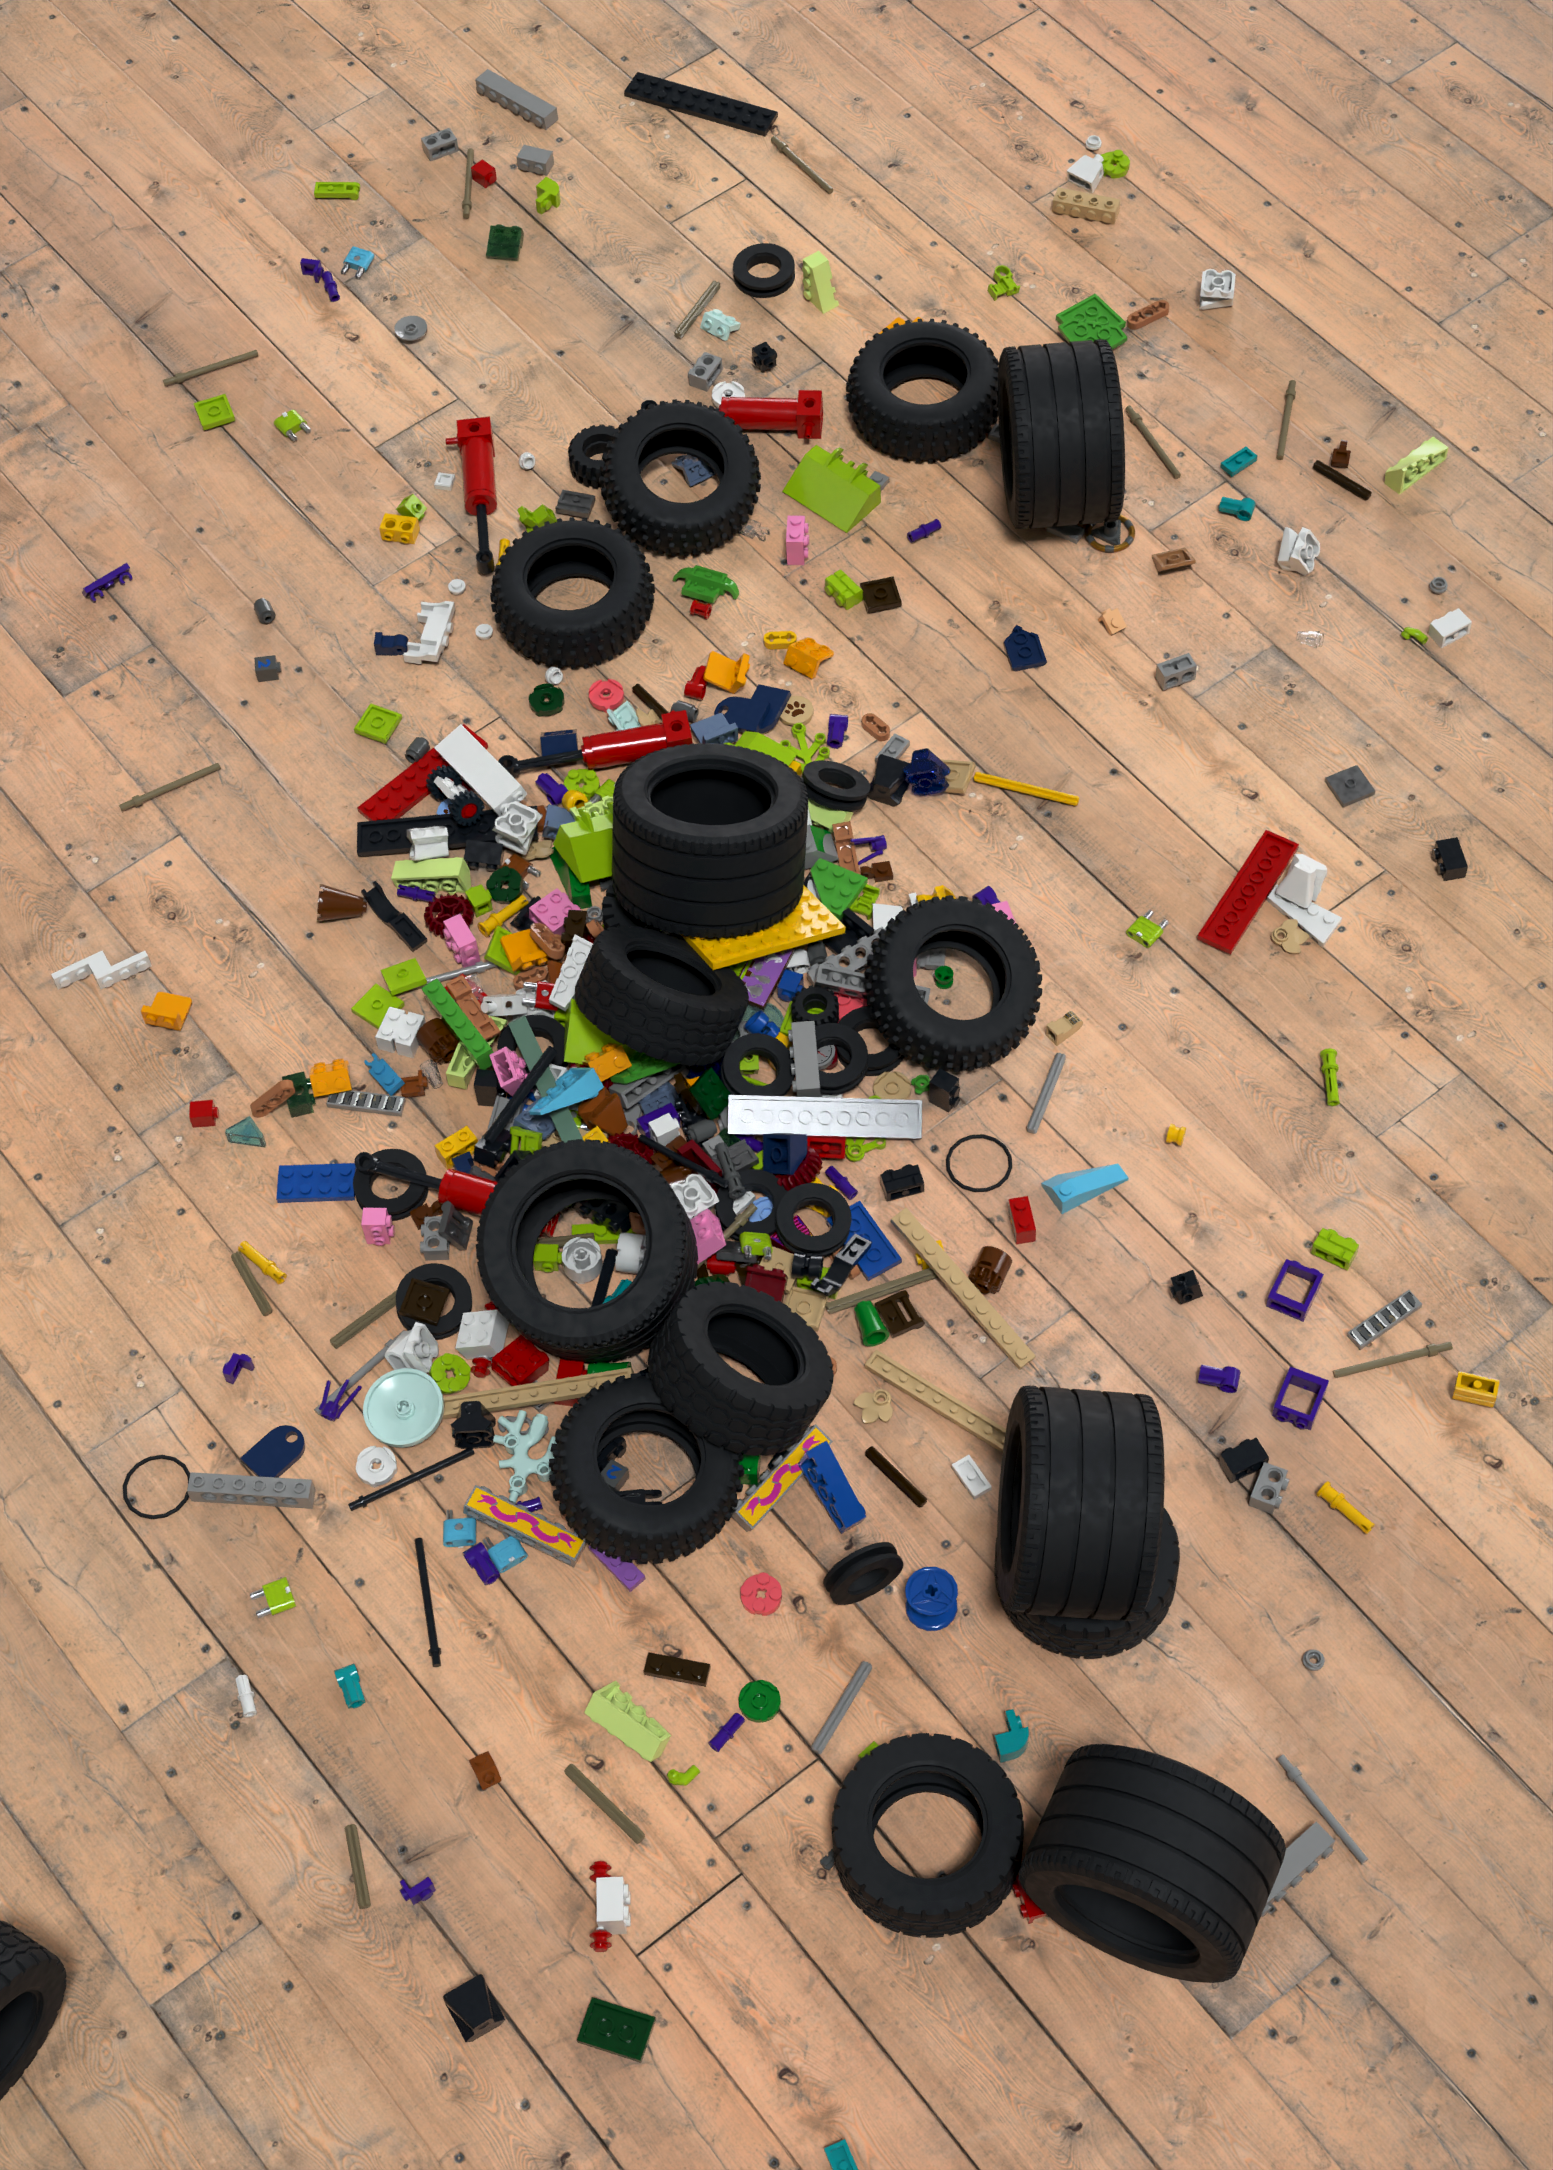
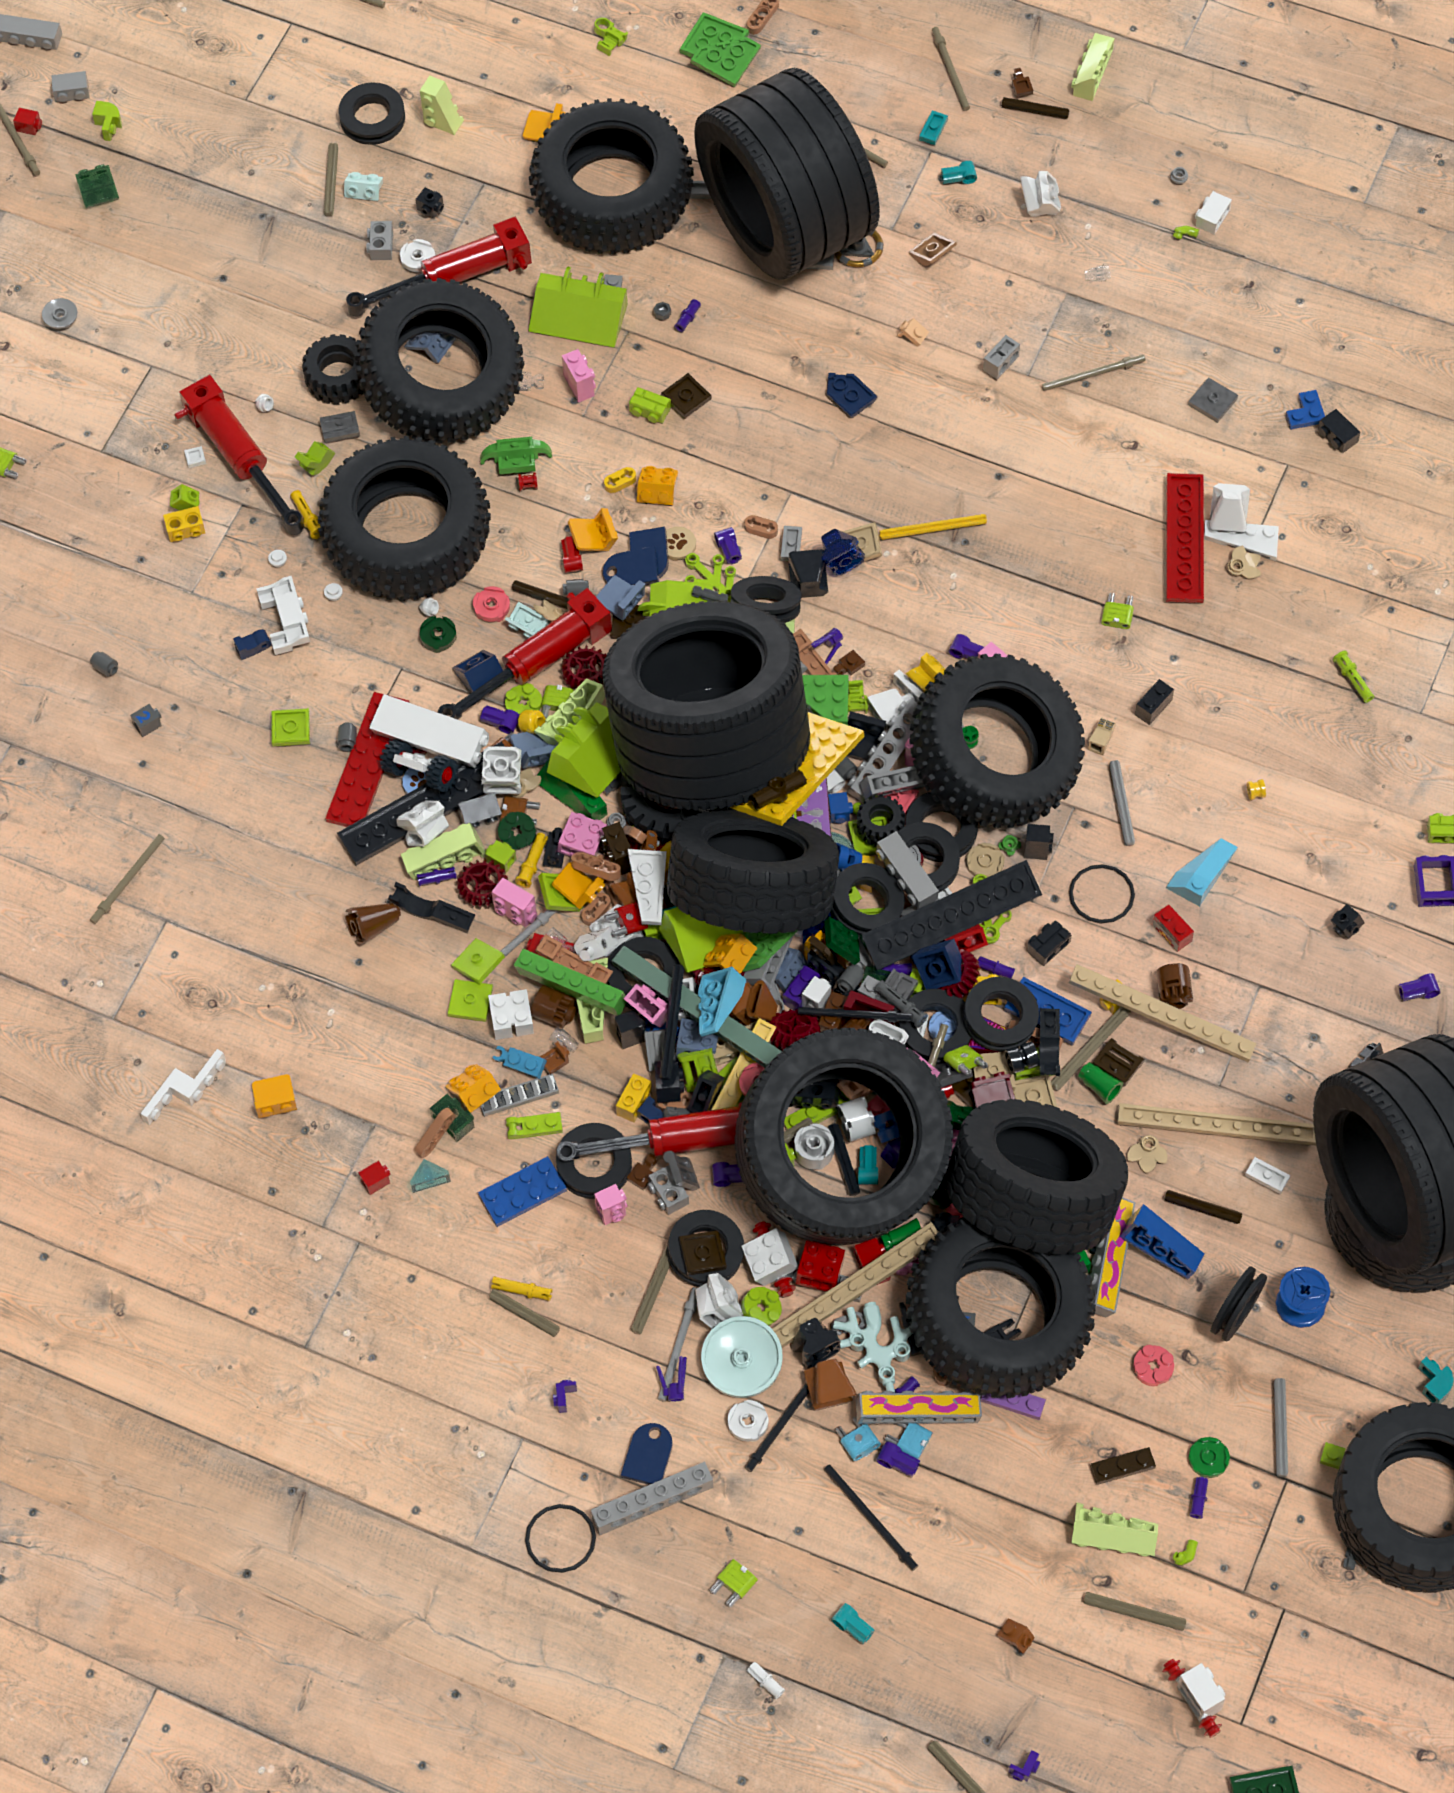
camera: 30 degrees left, 5 degrees up
none -> lime plate [506,1112,563,1139]
none -> dark grey tile [654,302,671,320]
none -> dark grey axle [692,586,728,602]
none -> dark brown piece [749,770,807,810]
none -> dark orange piece [804,1359,857,1410]
none -> dark tan bar [1042,354,1146,391]
none -> black brick [1135,679,1174,725]
none -> blue plate [1286,390,1325,430]

